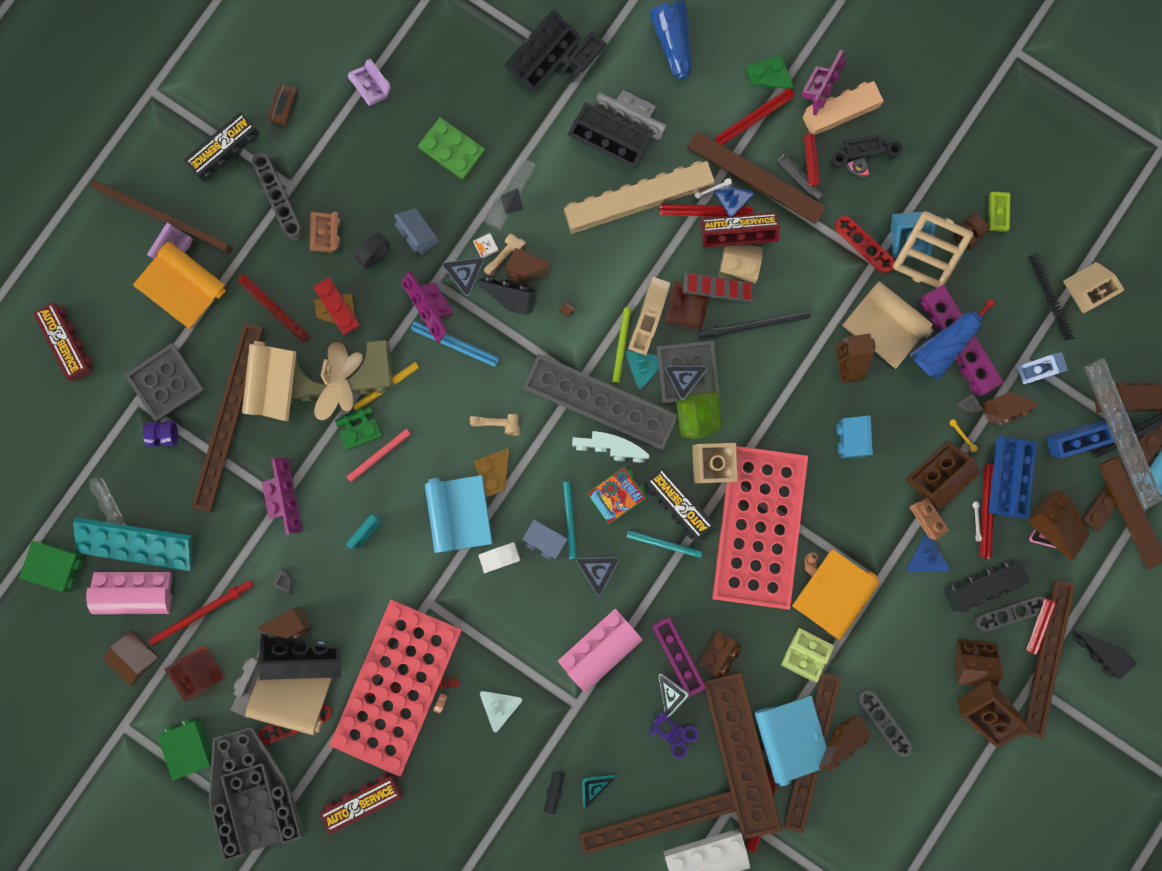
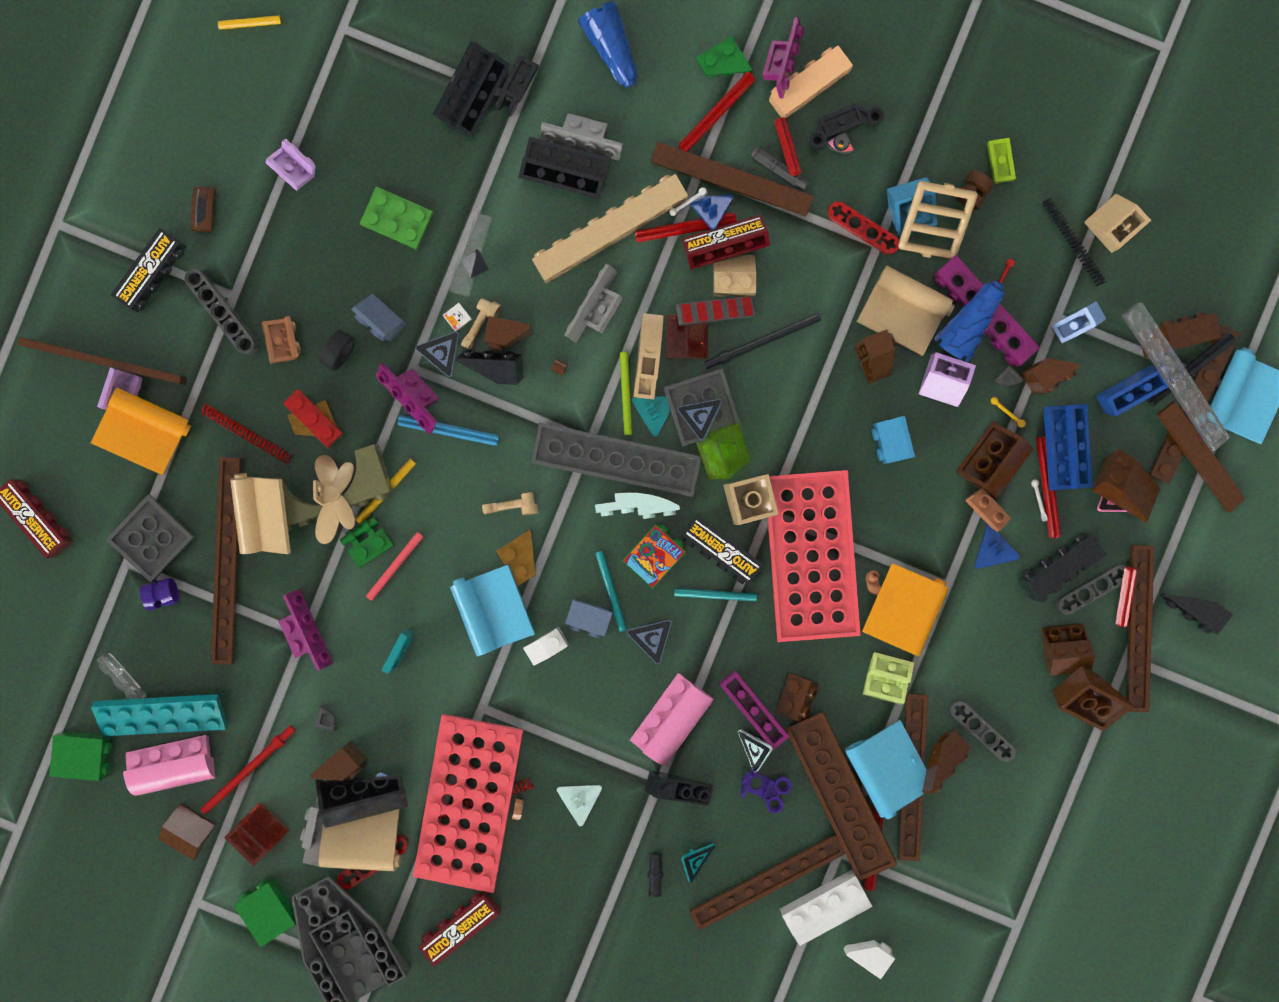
camera: 10 degrees left, 5 degrees up
none -> light grey bracket [565,264,623,343]
none -> black slope [644,771,714,806]
none -> lavender slope [918,352,976,407]

